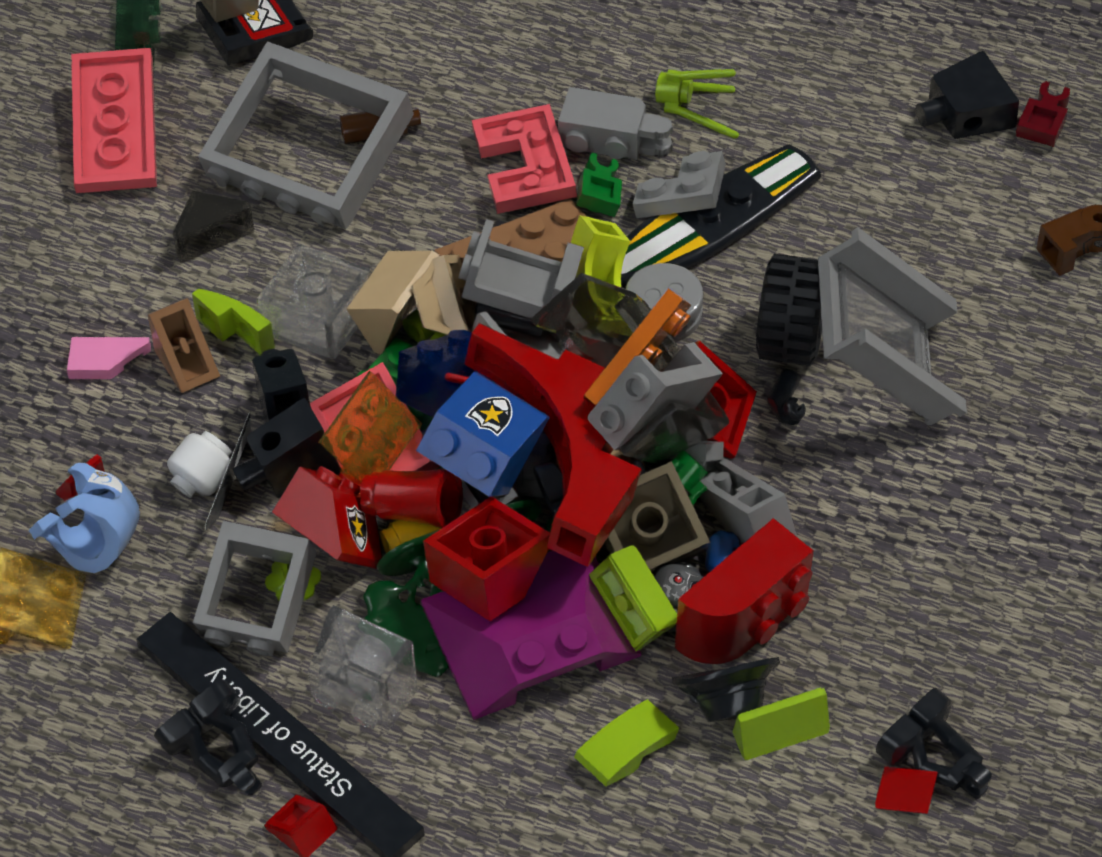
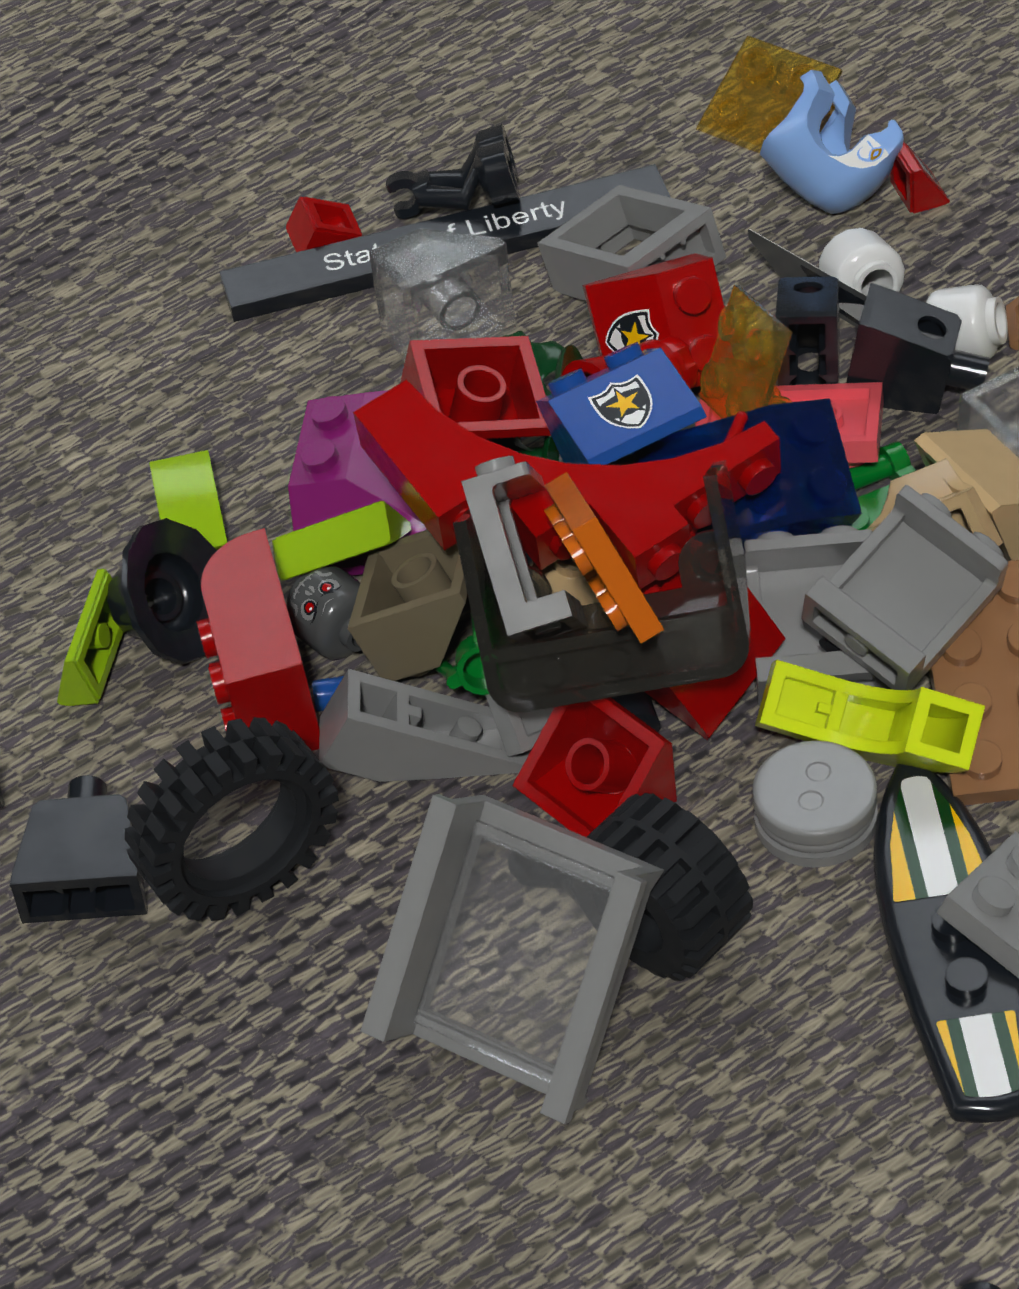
camera: 125 degrees right, 5 degrees down
none -> black torso [10,775,148,924]
none -> black tyre [125,717,339,921]
none -> white head [926,284,1008,359]

